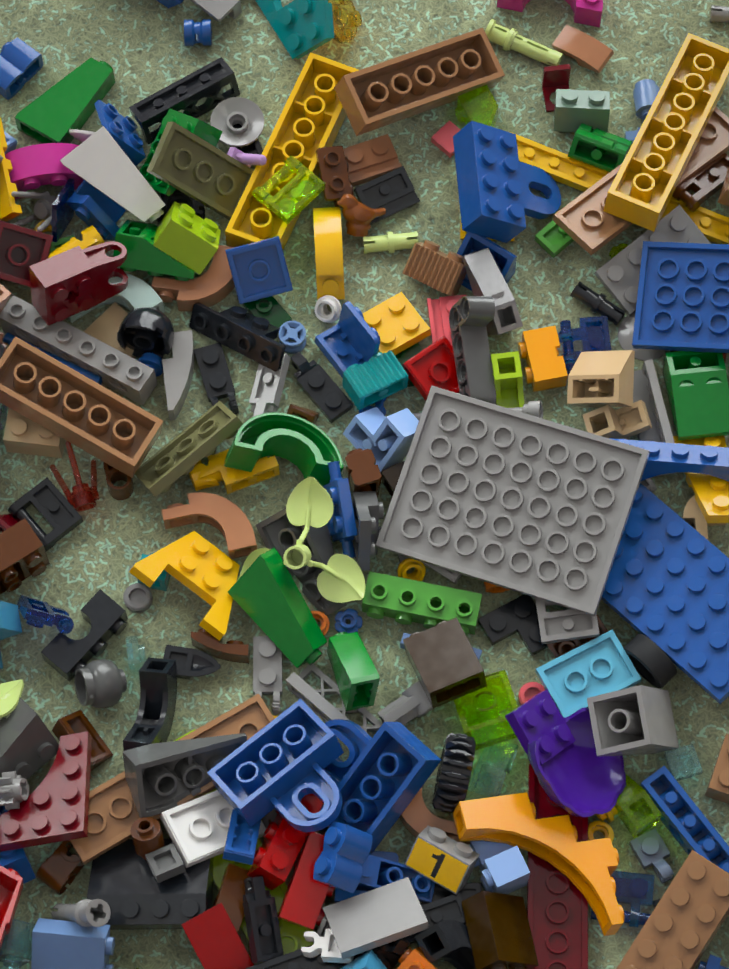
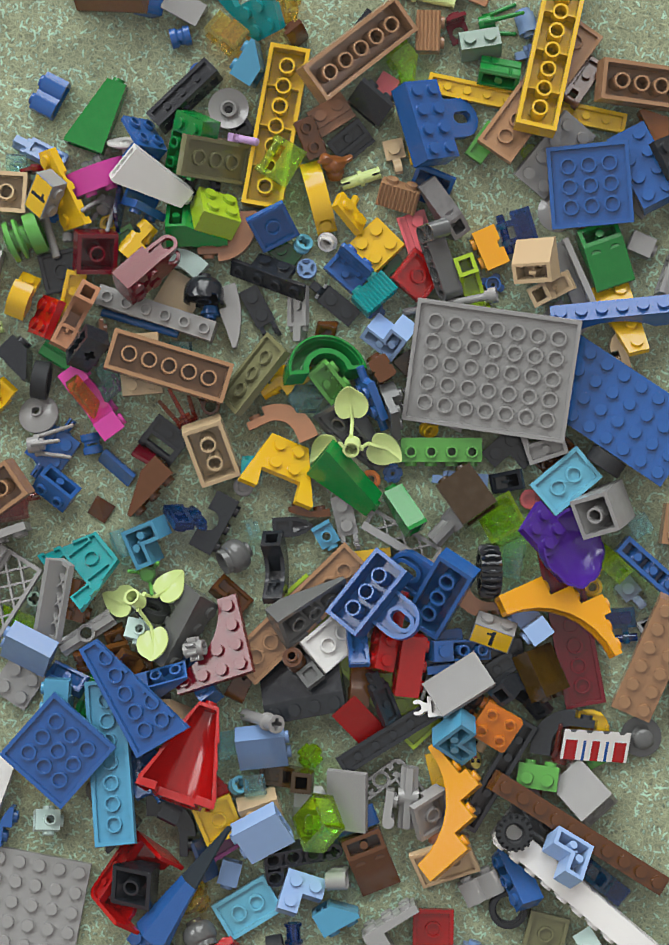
camera: 10 degrees left, 20 degrees up
blue brick [313,821,373,893] -> none
black pin [570,282,626,326] -> none
none -> tan brick [182,413,241,488]
none -> clear yellow brick [204,10,251,58]
none -> dark azure slope [229,38,265,88]
none -> reddish brown slope [283,19,309,47]
none -> clear light blue brick [287,384,324,413]
none -> medium azure bush [293,234,313,254]
none -> bright green bracket [308,358,352,405]
none -> dark azure brick [311,519,340,551]
none -> yellow plate [332,191,367,236]
none -> black slope [348,78,395,129]
none -> tan plate [382,137,406,175]
none -> medium nougat brick [415,10,445,55]
none -> green plant [478,3,525,36]
none -> blue plate [481,273,504,292]
none -> black slope [489,468,526,495]

